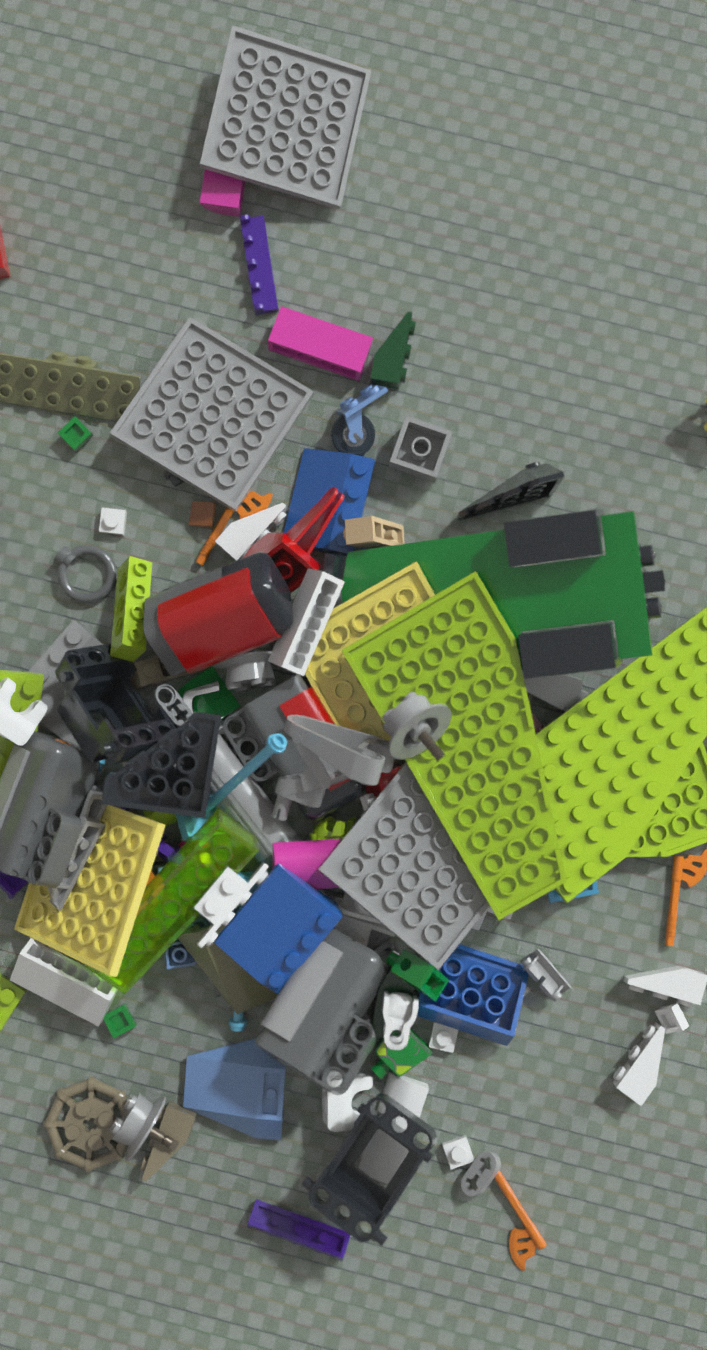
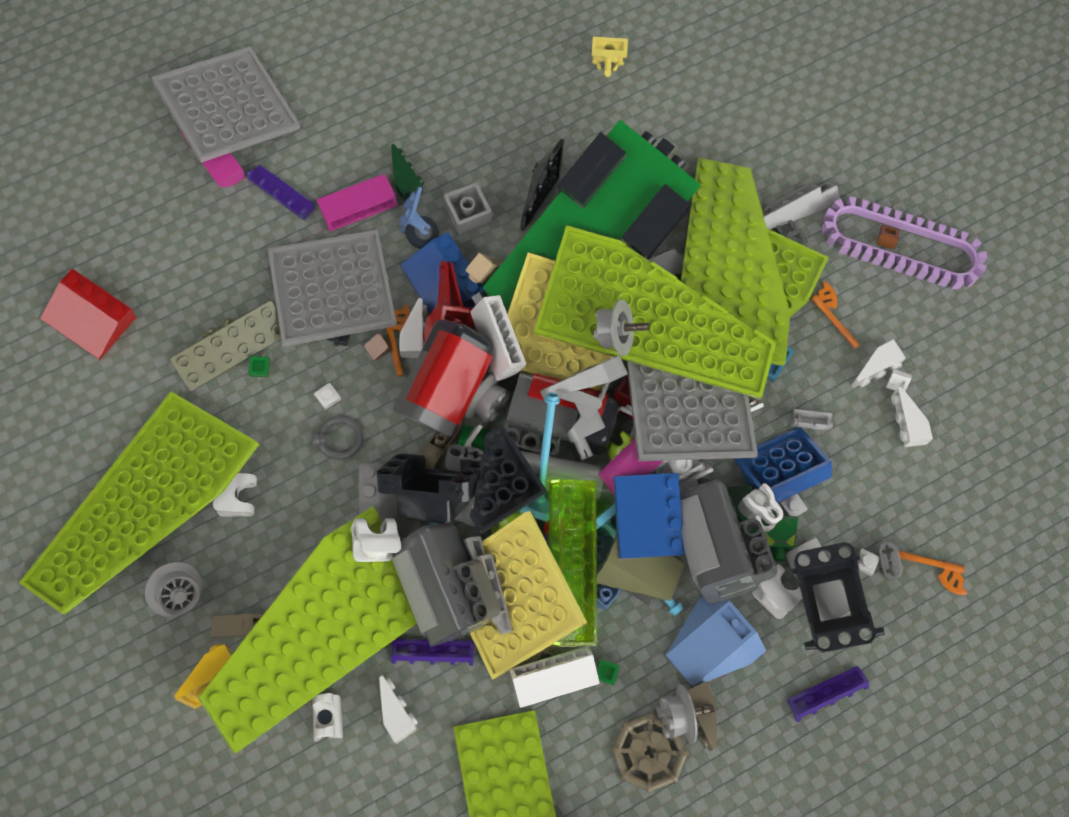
camera: 55 degrees left, 15 degrees down
lime brick [110,556,152,662] -> none
white bracket [194,863,269,948] -> none
green torso [386,950,449,1002] -> none

